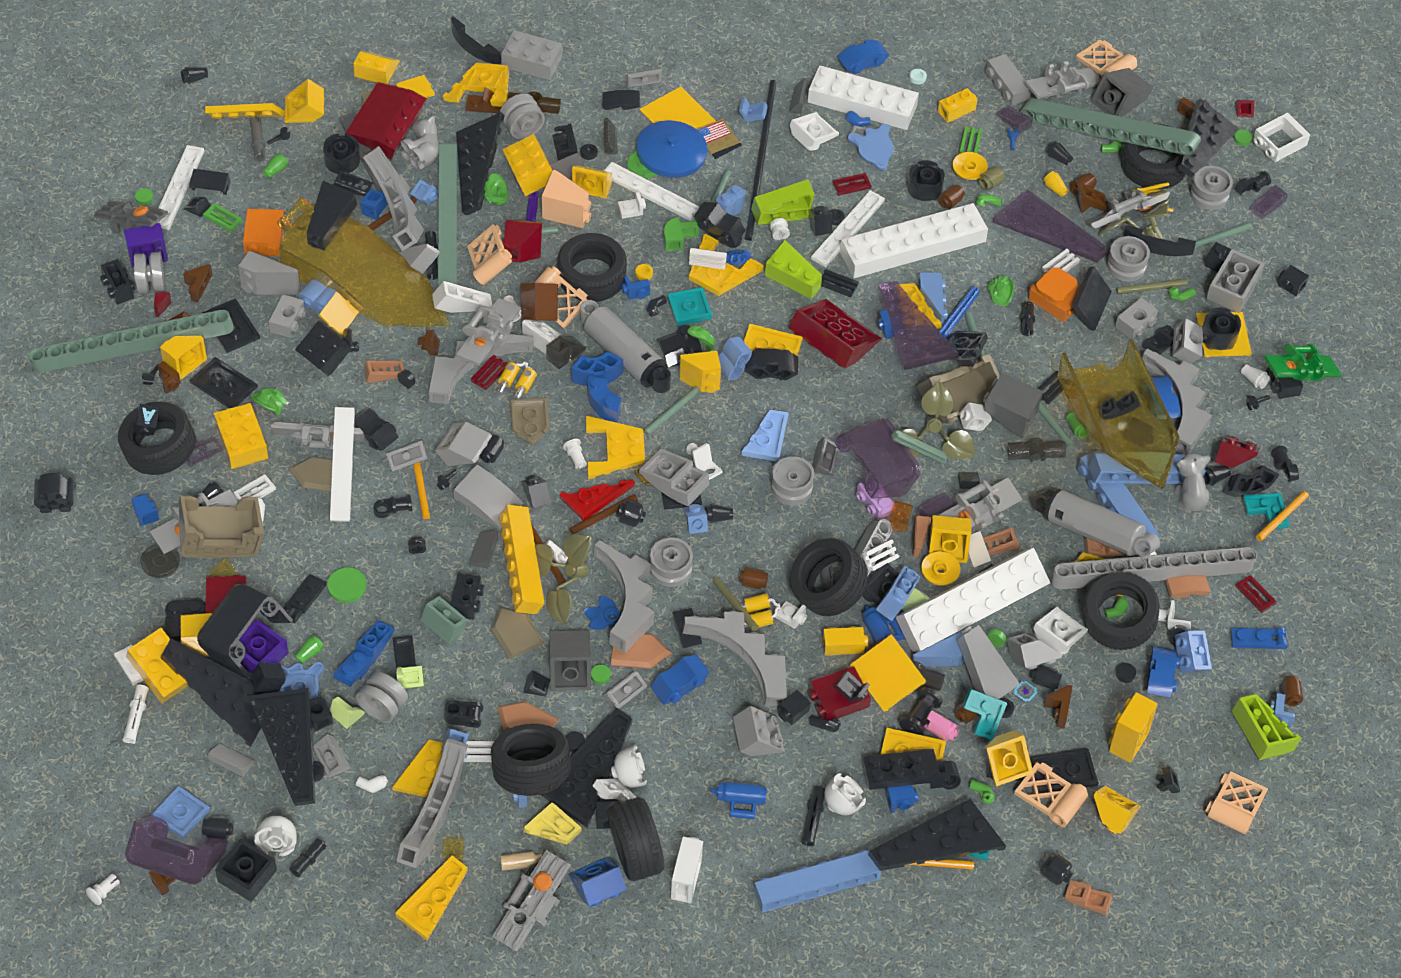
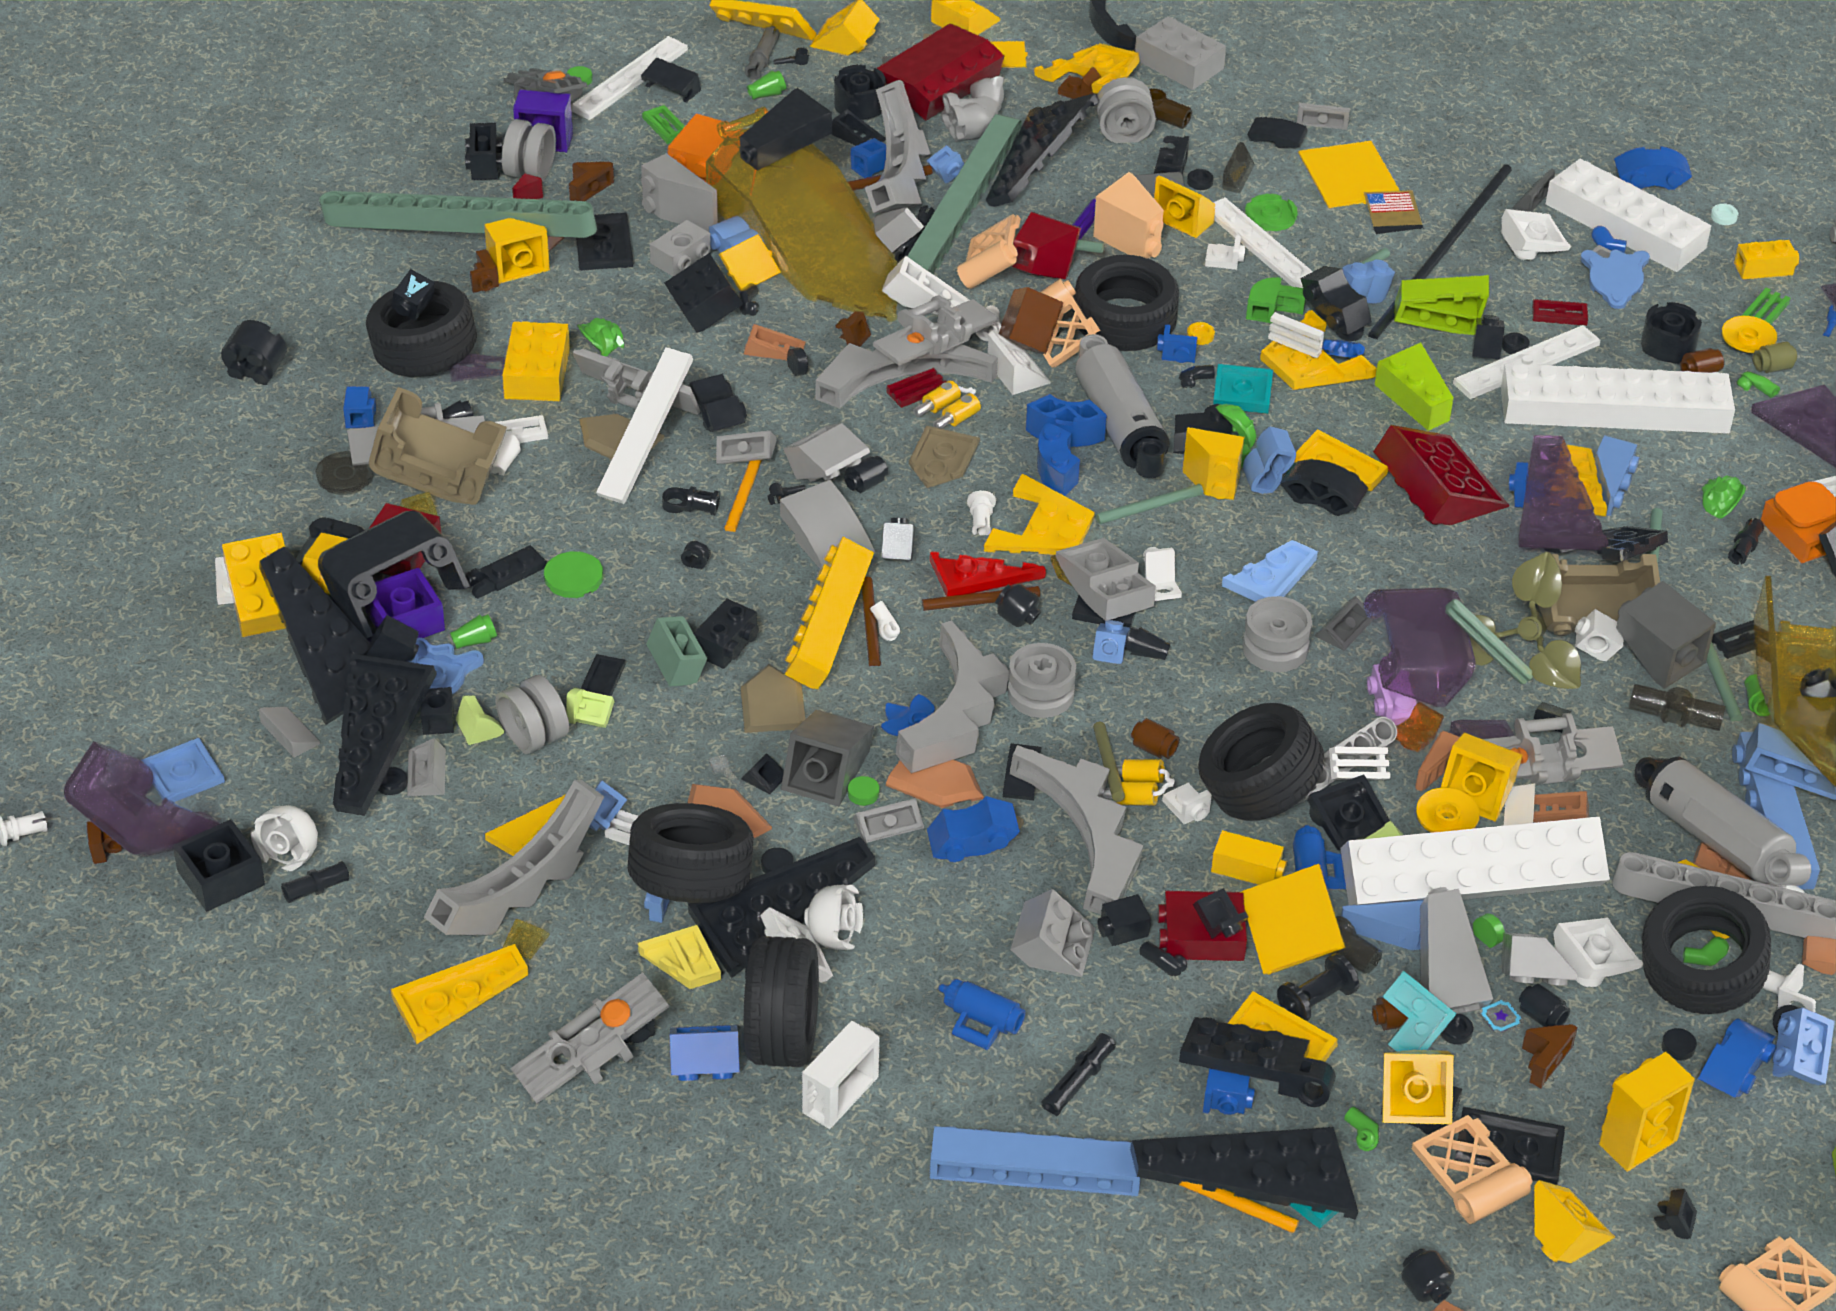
camera: 25 degrees right, 10 degrees down
white pin [123,685,149,744] -> none
black hand [142,364,159,385] -> none
black slope [184,197,211,217] -> none
black tile [190,357,258,409] -> none
black brick [202,817,234,839] -> none
blue slope [333,620,395,687] -> none
white arm [356,775,388,793] -> none
black piece [444,700,484,728] -> none
dark grey slope [469,531,499,569] -> none
bright green hat [484,173,509,206] -> none
tan cylinder [500,852,542,871] -> none
yellow brick [502,134,552,196] -> none
olive plant [535,534,592,624] -> none
clear smoke slope [546,335,586,369] -> none
blue dish [636,120,707,178] -> none
medium blue bracket [739,98,768,122] -> none
white wheel [770,218,790,240] -> none
black tile [821,269,859,297] -> none
white cylinder [824,774,866,816] -> none
medium blue slope [876,566,920,621] -> none
bright pink cylinder [924,710,959,741] -> none
blue axle [937,286,980,339] -> none

